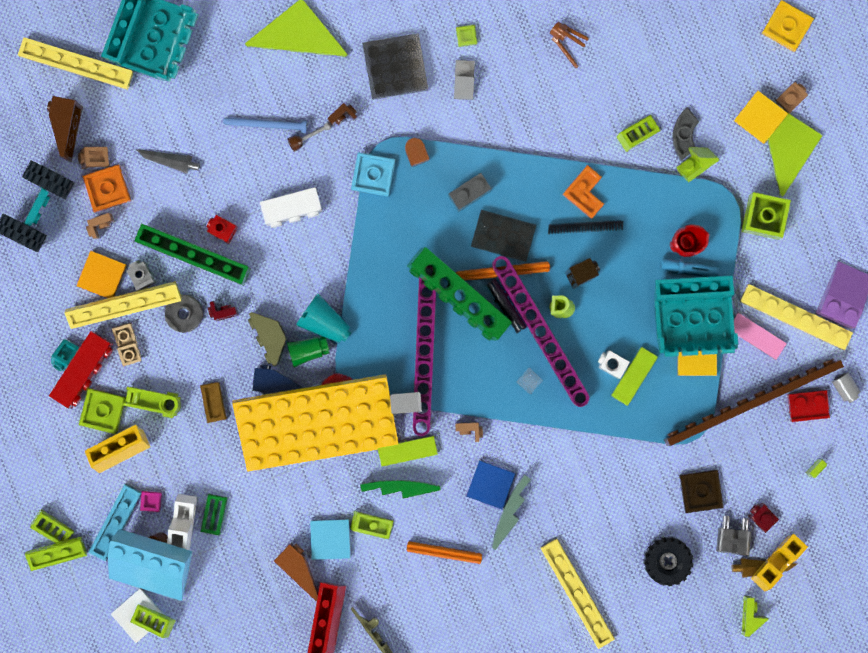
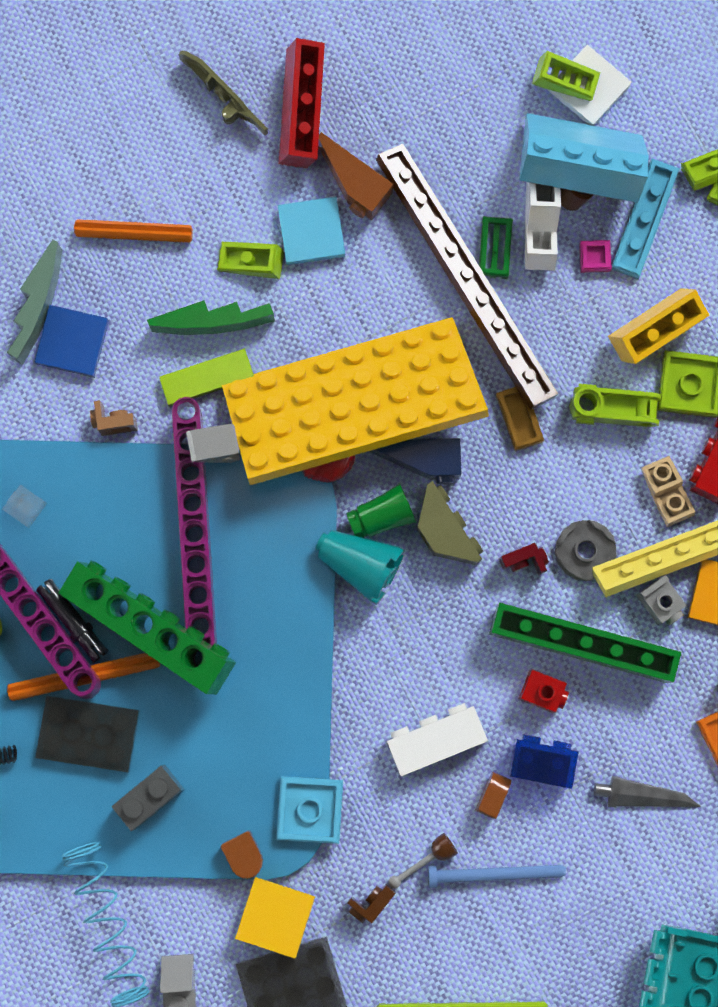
camera: 175 degrees right, 5 degrees down
none -> medium azure piece [62,842,150,1007]
none -> yellow tile [235,877,316,959]
none -> plate [376,144,558,410]
none -> dark orange piece [475,772,511,819]
none -> clear blue brick [507,734,579,789]

